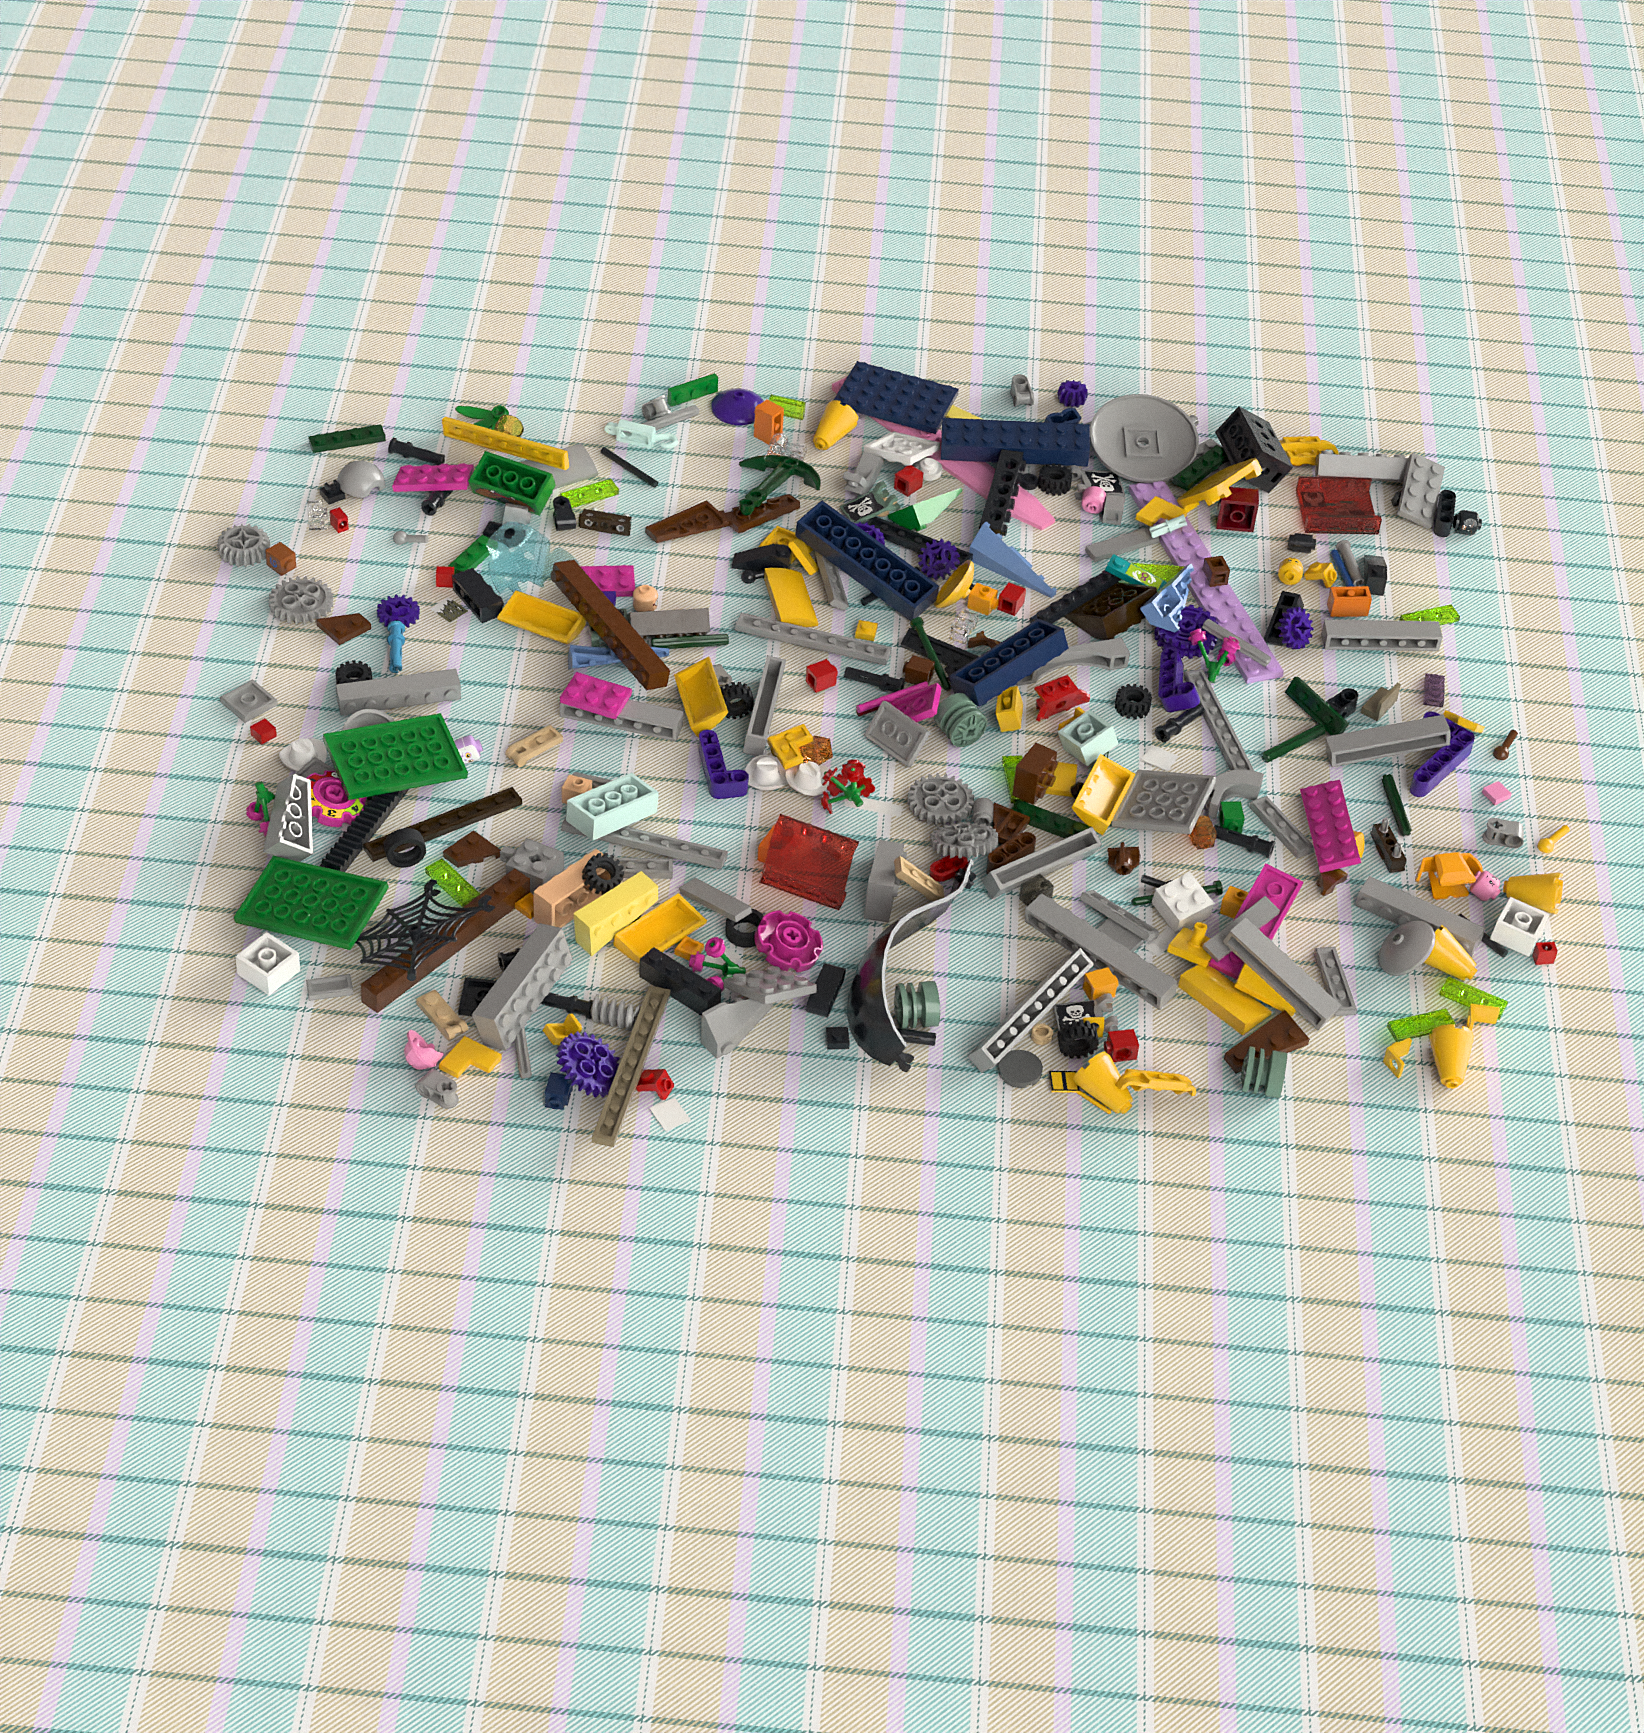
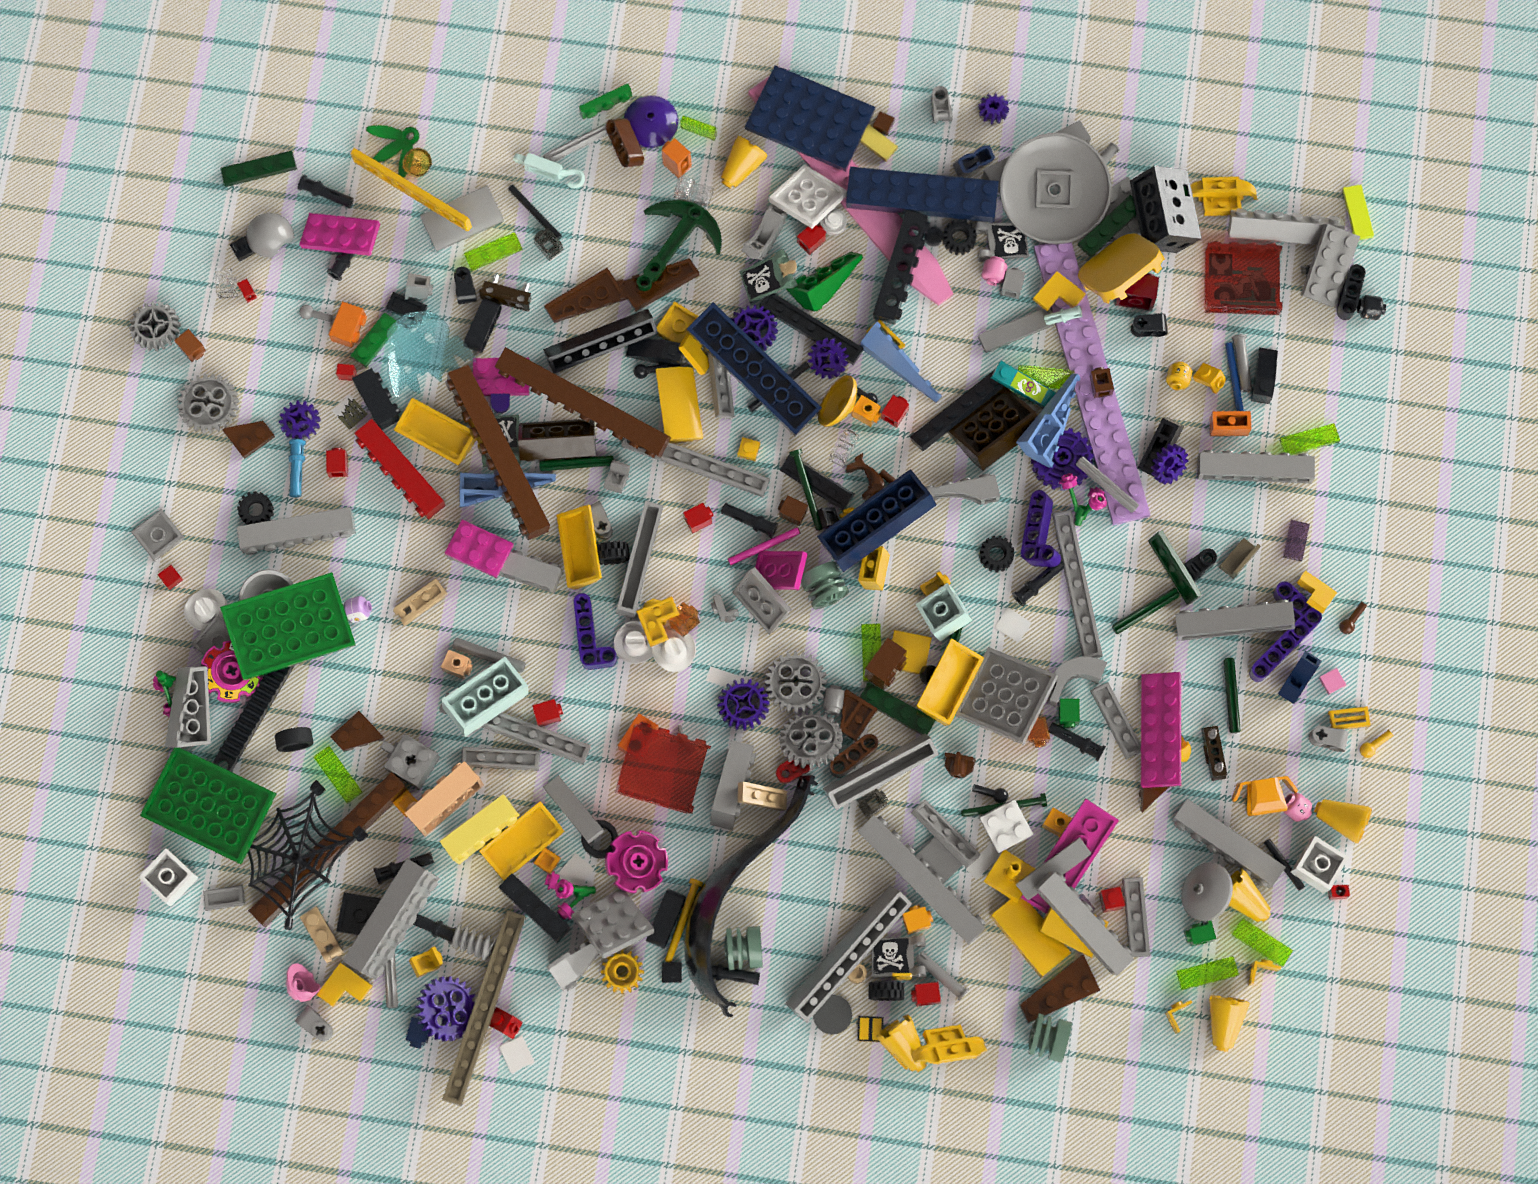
camera: 10 degrees right, 30 degrees up
dark brown tile [363,787,522,862] -> none
green brick [469,451,556,516] -> none
black tyre [582,853,624,895] -> none
light nougat head [633,585,658,612] -> none
light grey piece [642,395,671,421] -> none
red plant [821,759,875,814] -> none
red piece [1034,675,1090,722] -> none
black brick [1288,533,1316,553] -> none
none -> red brick [326,447,348,478]
none -> orange brick [329,301,367,348]
none -> red brick [354,419,446,520]
none -> black beam [463,298,502,353]
none -> reddish brown brick [495,347,671,458]
none -> red brick [532,699,563,727]
none -> clear smoke window [534,228,563,261]
none -> black brick [543,309,658,374]
none -> yellow gear [601,950,644,994]
none -> light grey bracket [603,460,630,493]
none -> reddish brown beam [606,118,644,167]
none -> yellow bar [665,878,703,962]
none -> light grey bracket [711,594,739,623]
none -> dark purple gear [717,678,770,731]
none -> reddish brown piece [873,111,895,136]
none -> light grey pin [915,951,969,1001]
none -> red brick [1099,886,1125,913]
none -> black piece [1130,313,1168,337]
none -> green brick [1184,920,1217,947]
none -> dark blue brick [1278,650,1322,704]
none -> yellow tile [1328,706,1371,730]
none -> neon yellow tile [1342,184,1374,240]

